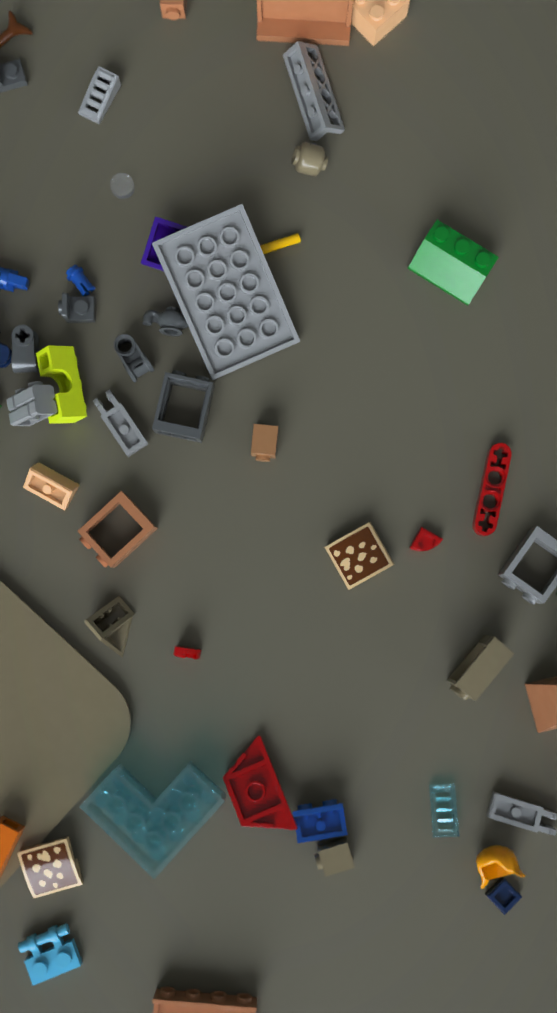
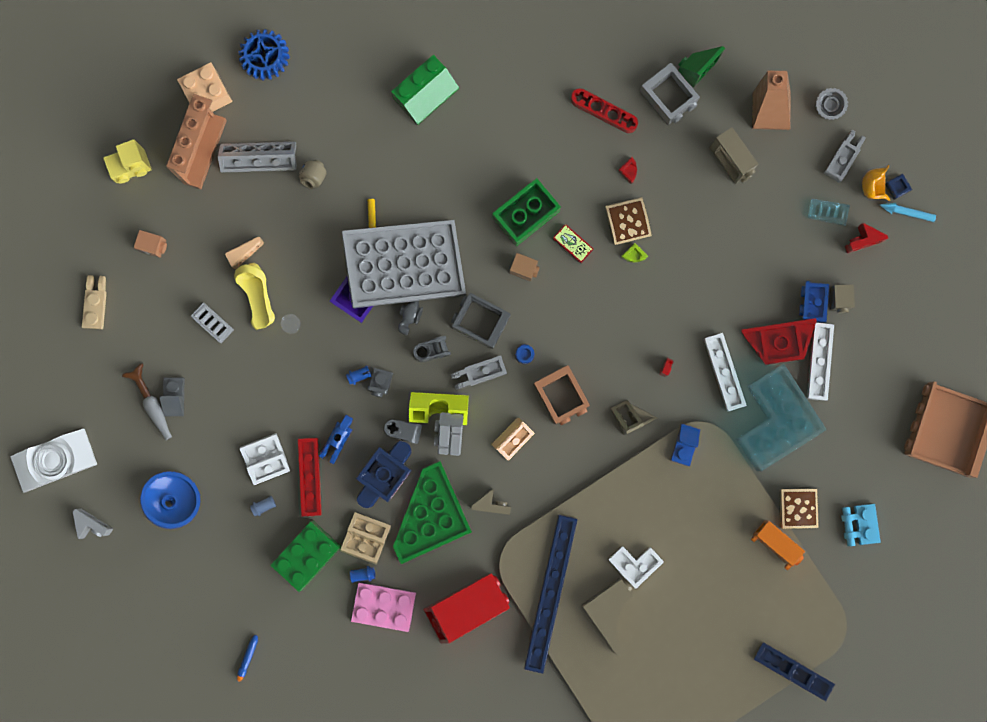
camera: 80 degrees left, 0 degrees up
none -> light nougat slope [225,237,264,269]
none -> light yellow hair [234,263,275,330]
none -> blue gear [238,29,290,81]
none -> green brick [492,178,561,247]
none -> blue tile [515,345,535,364]
none -> tile [553,224,594,264]
none -> lime tile [621,243,648,263]
none -> blue slope [670,424,700,466]
none -> white plate [703,333,747,412]
none -> white plate [807,323,834,401]
none -> red slope [845,223,889,253]
none -> medium azure piece [880,203,936,222]

